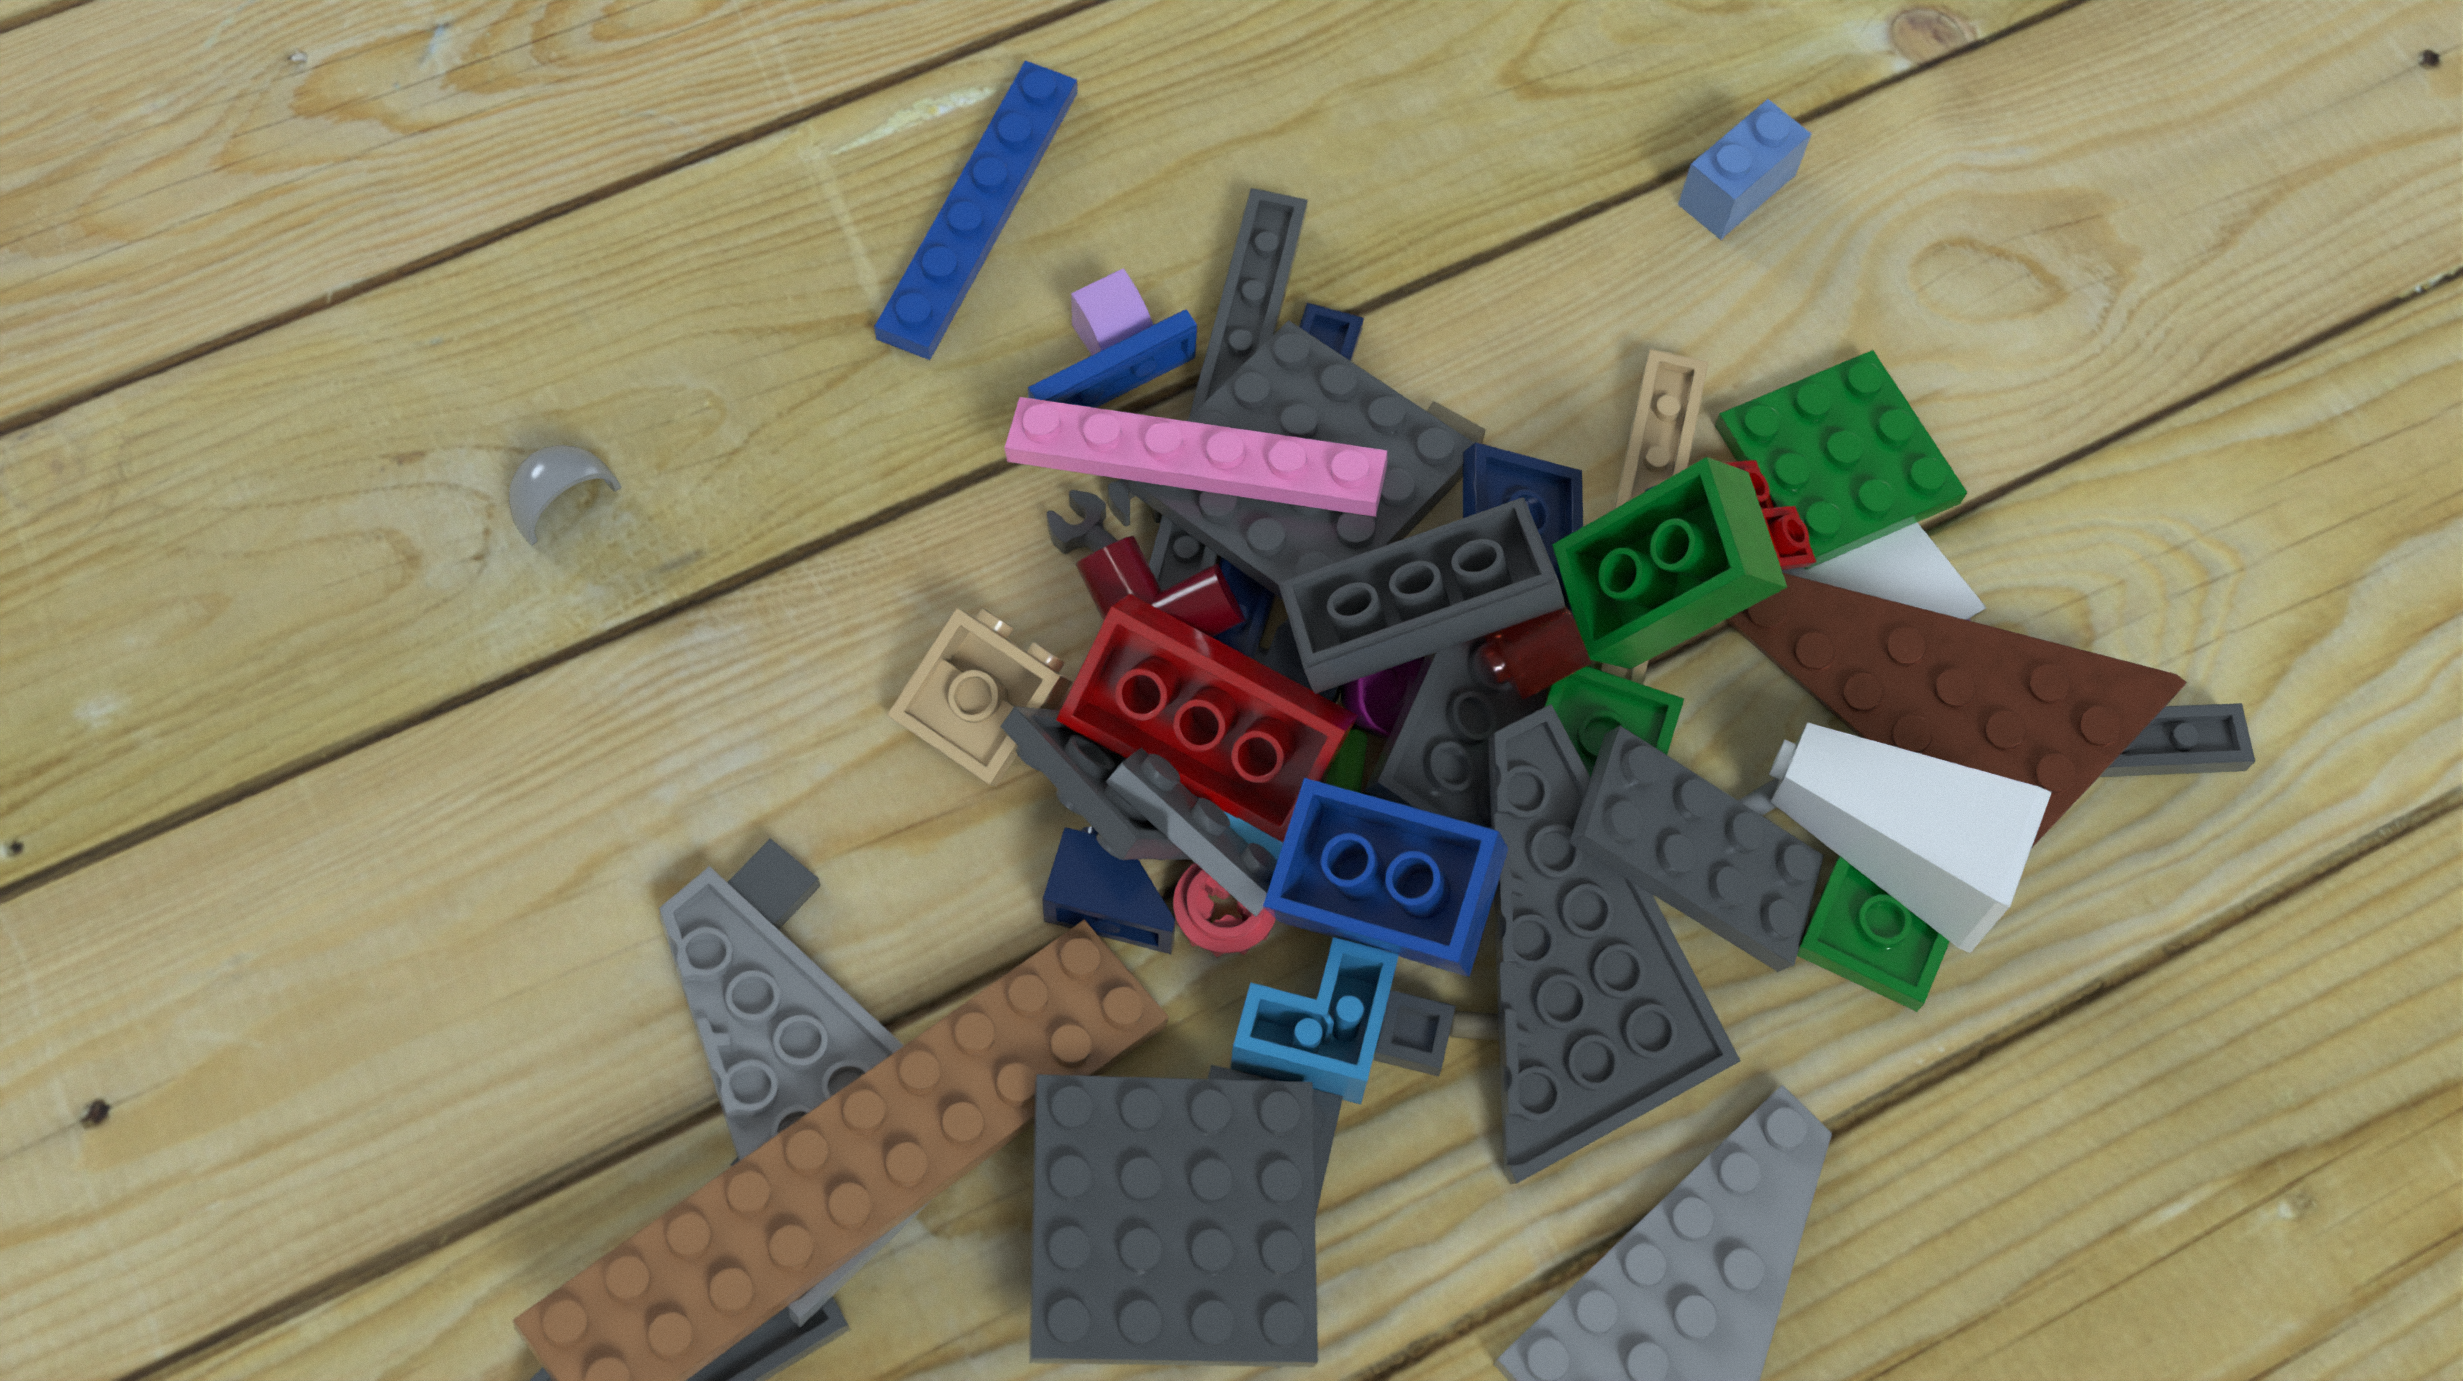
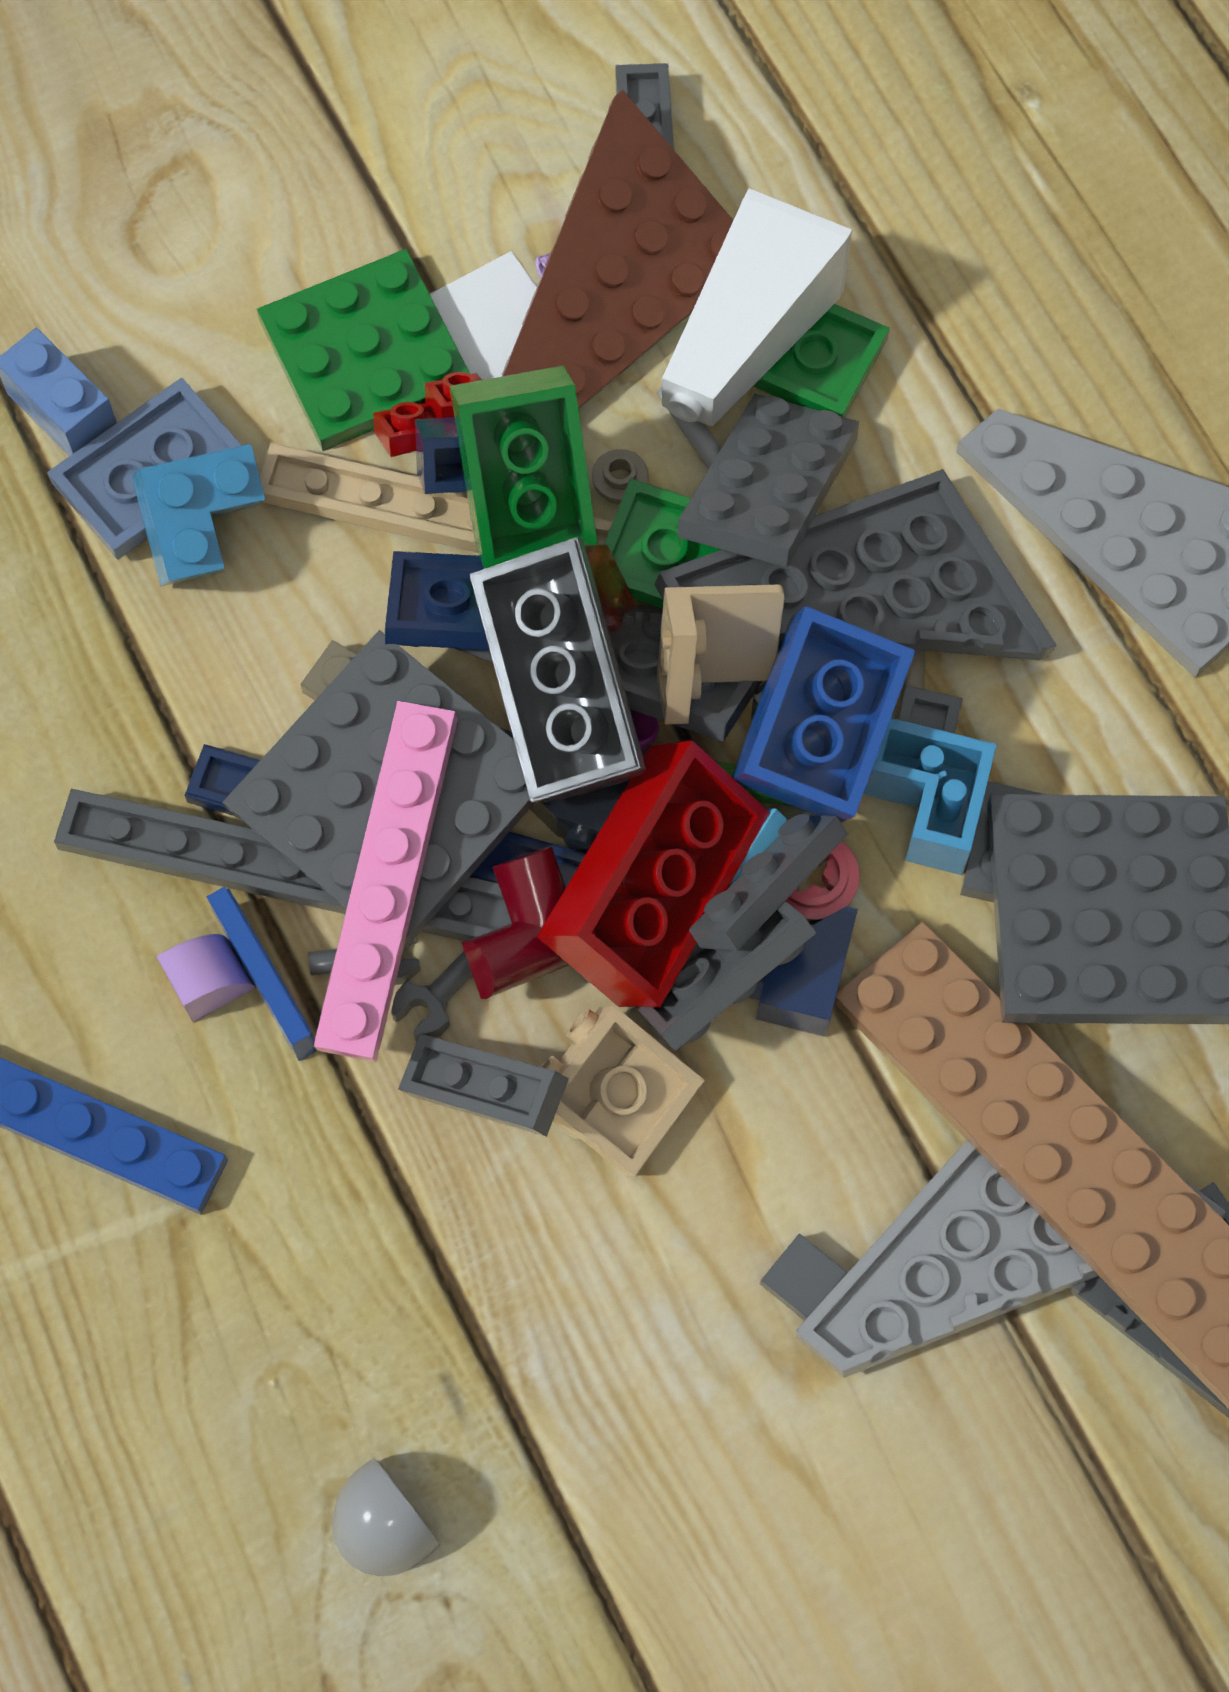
camera: 85 degrees left, 5 degrees up
none -> sand blue plate [47,377,242,560]
none -> dark azure brick [132,444,265,587]
none -> dark grey plate [398,1034,569,1137]
none -> dark tan plate [592,449,648,504]
none -> tan bracket [657,585,785,724]

